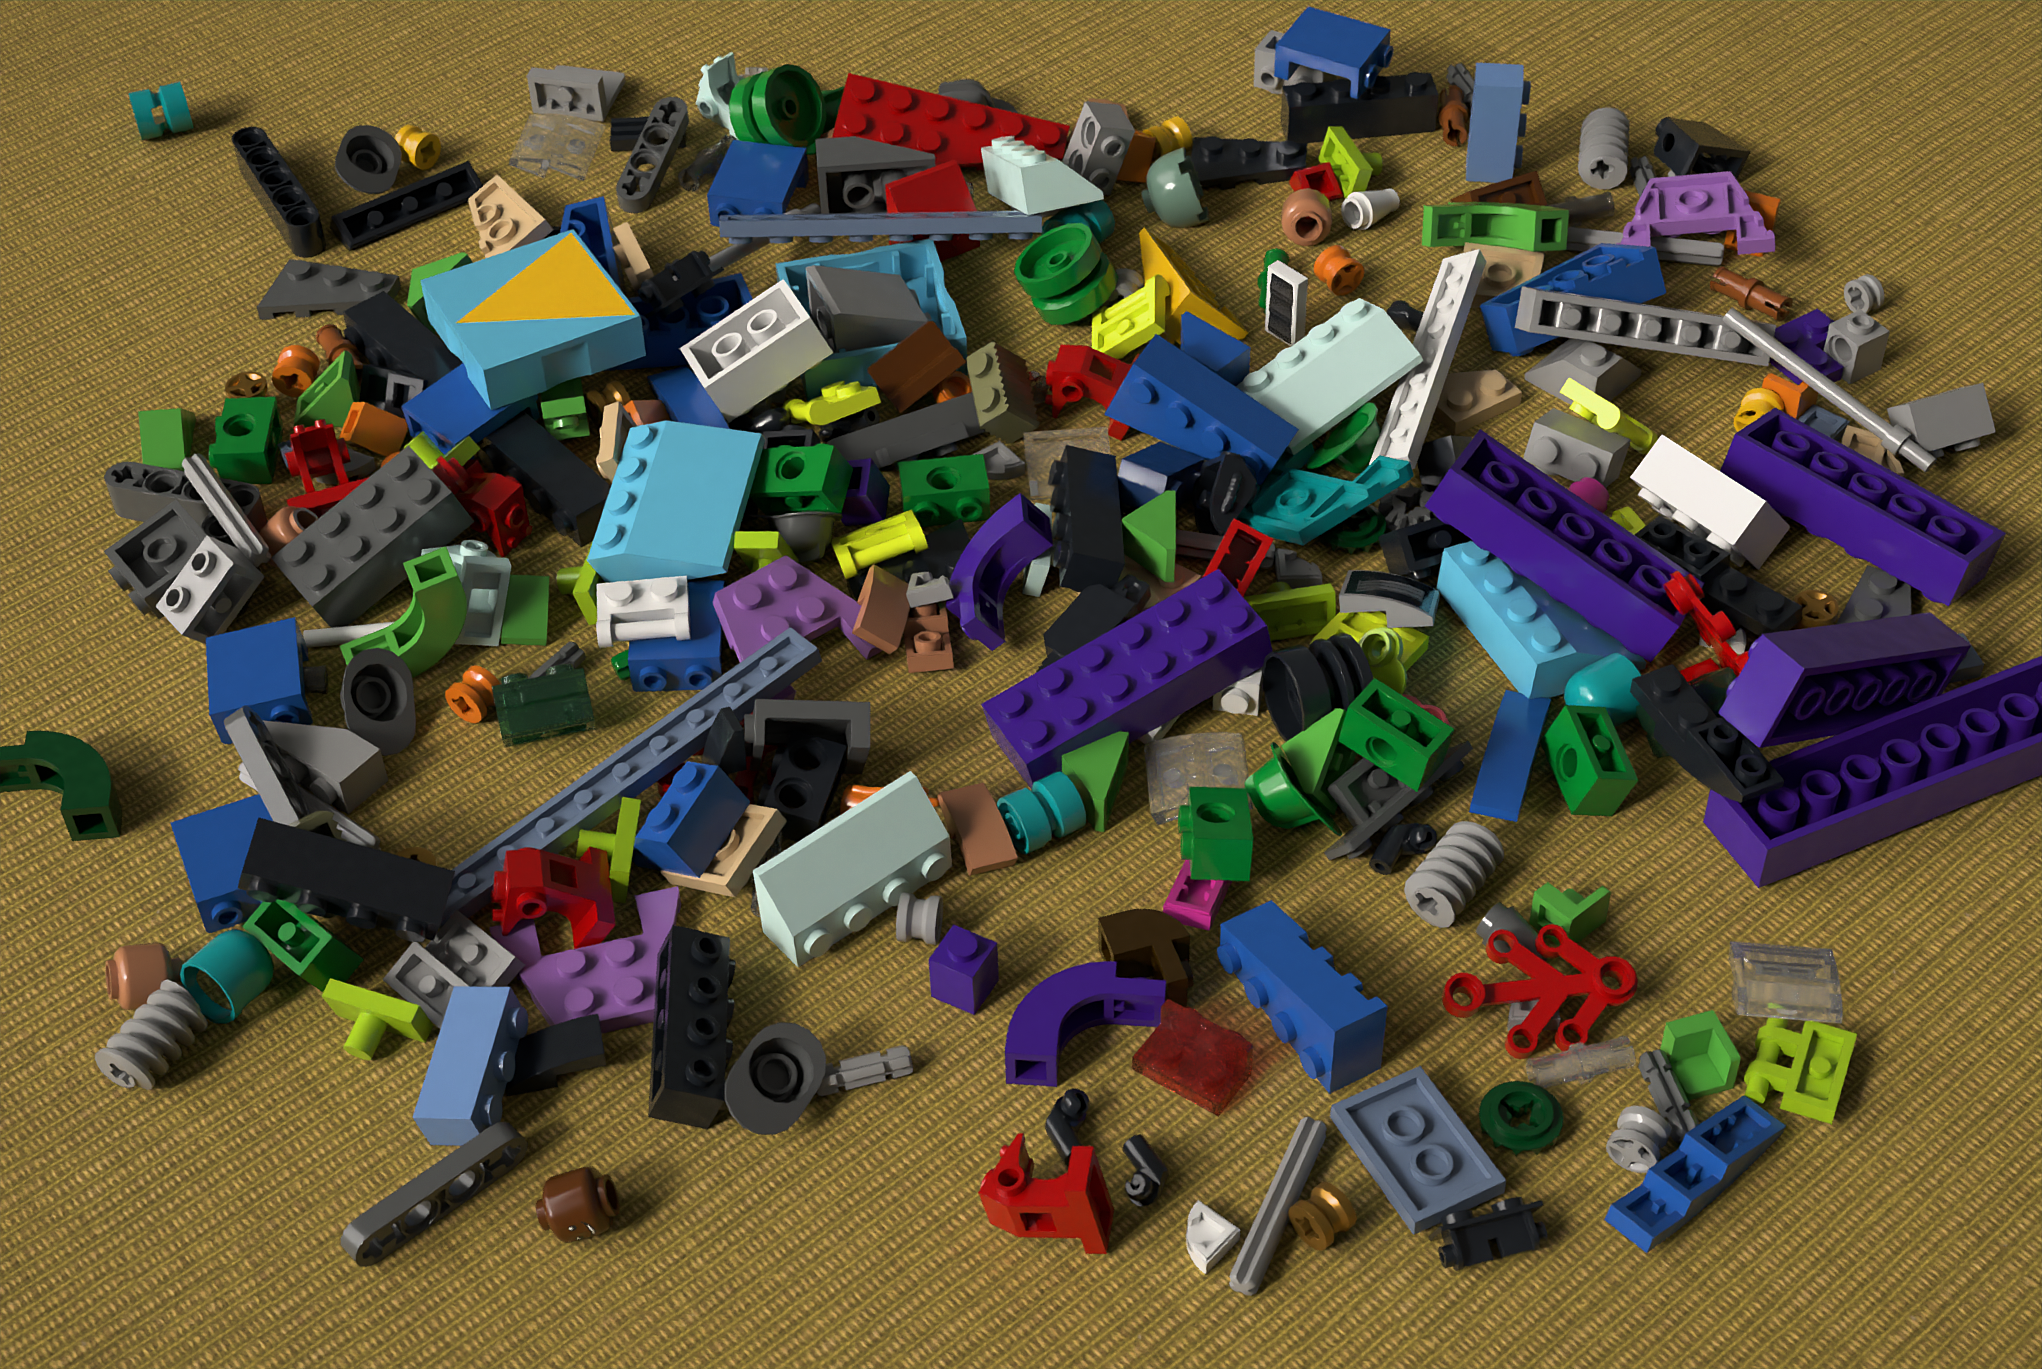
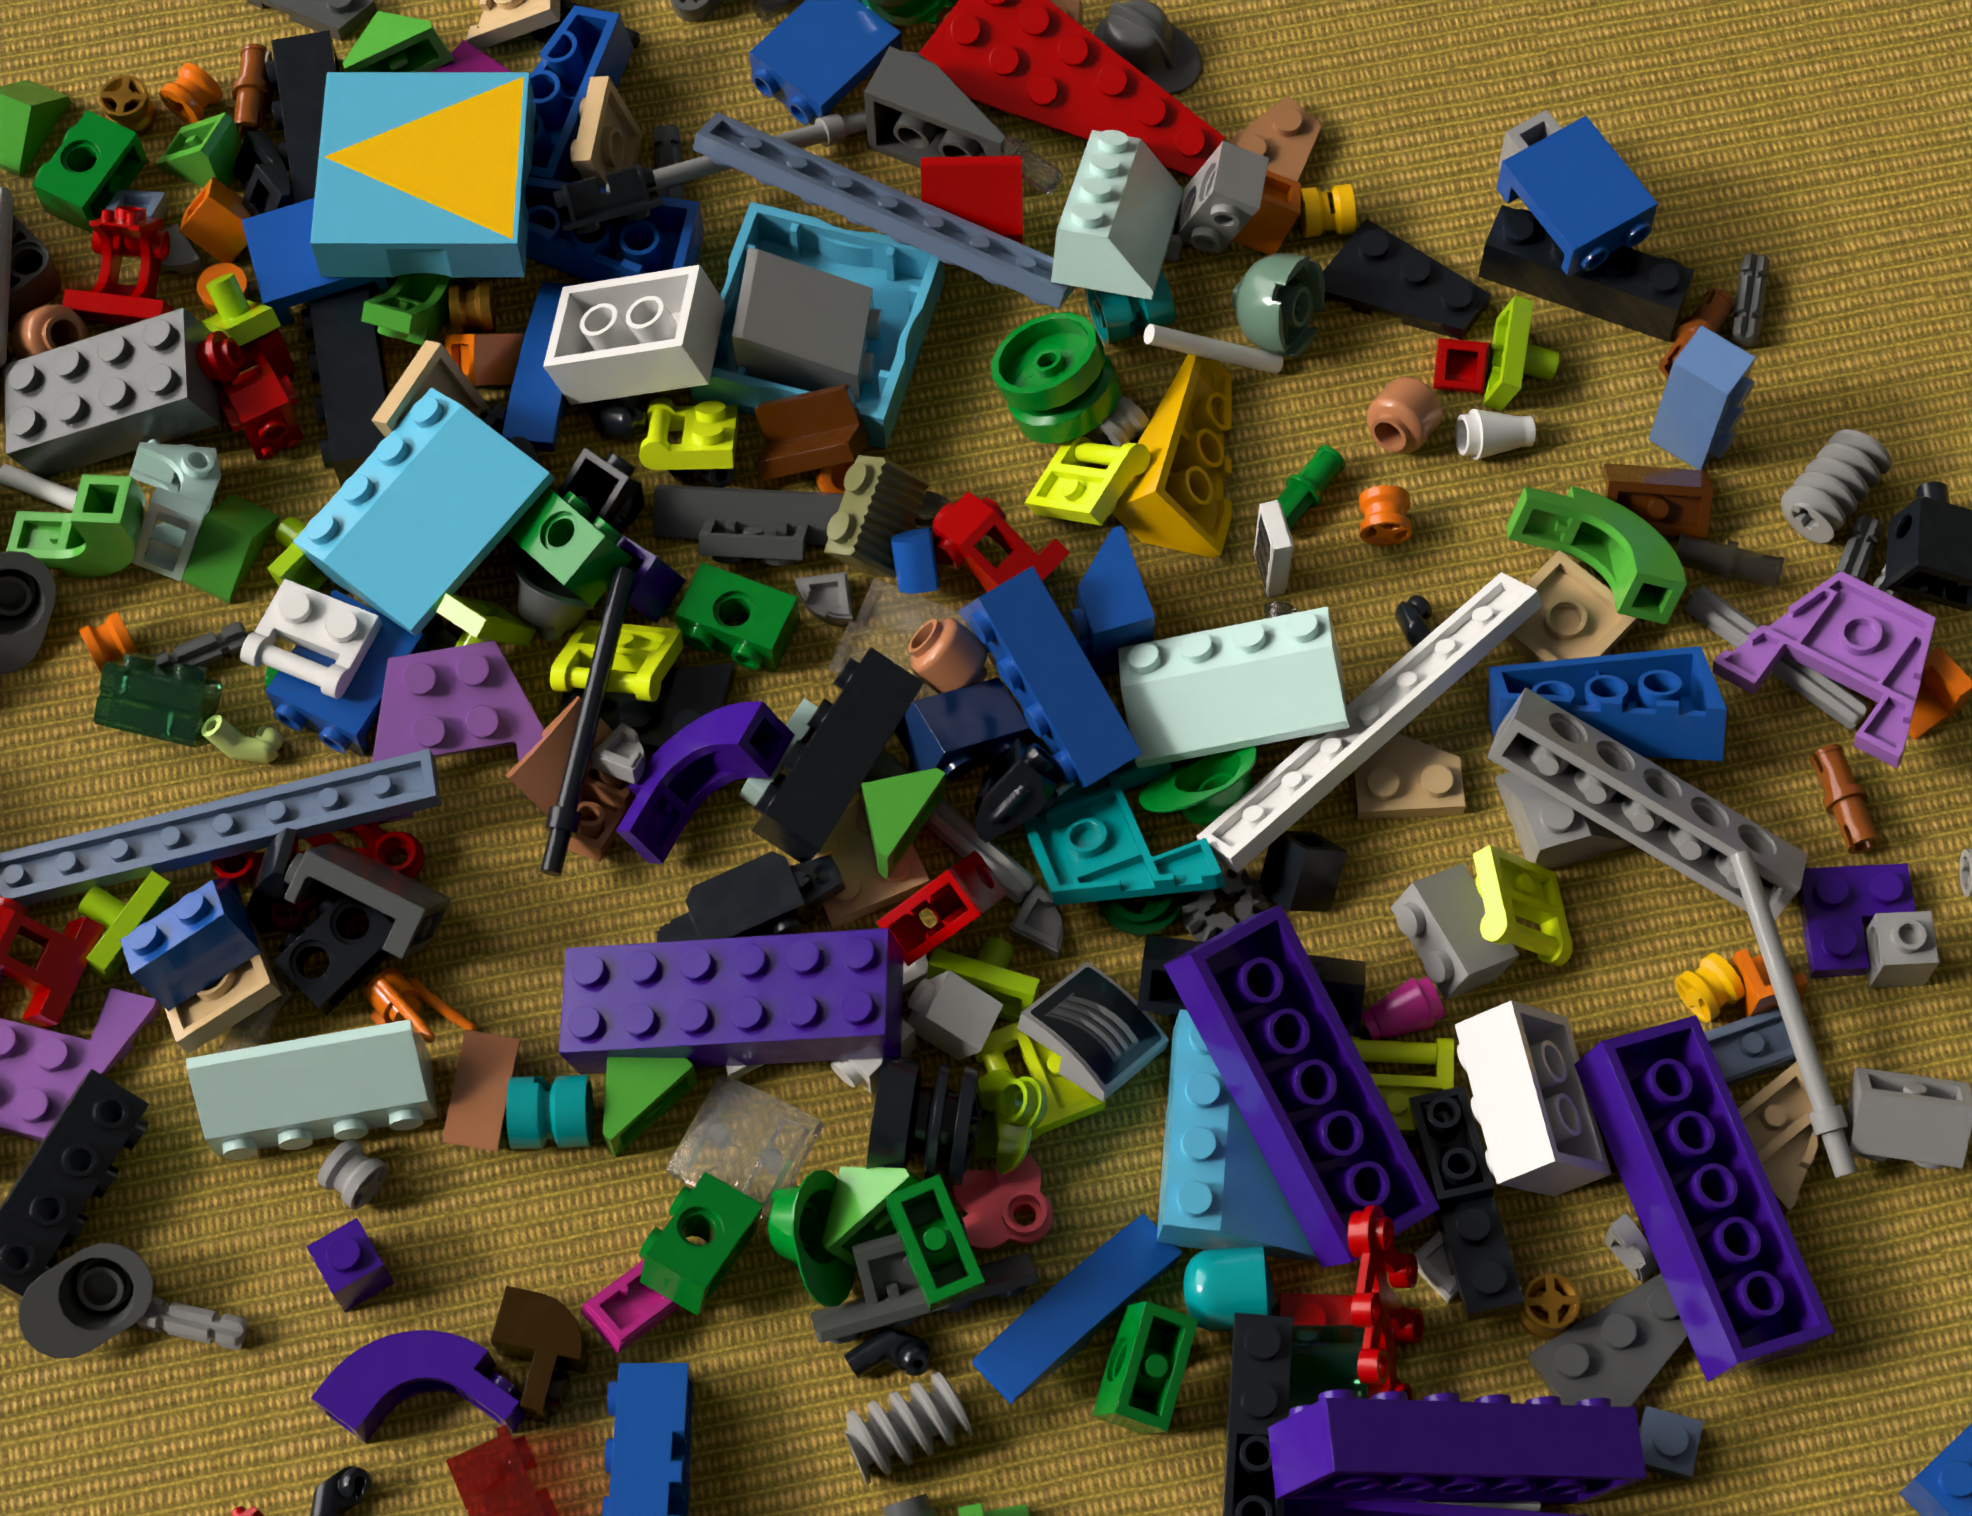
camera: 30 degrees right, 20 degrees up
none -> yellowish green arm [201,715,284,764]
none -> black bar [540,566,635,877]
none -> blue brick [891,527,940,594]
none -> white brick [907,970,1003,1061]
none -> nougat head [908,618,988,694]
none -> white bar [1144,324,1283,374]
none -> light grey tile [1604,1213,1657,1283]

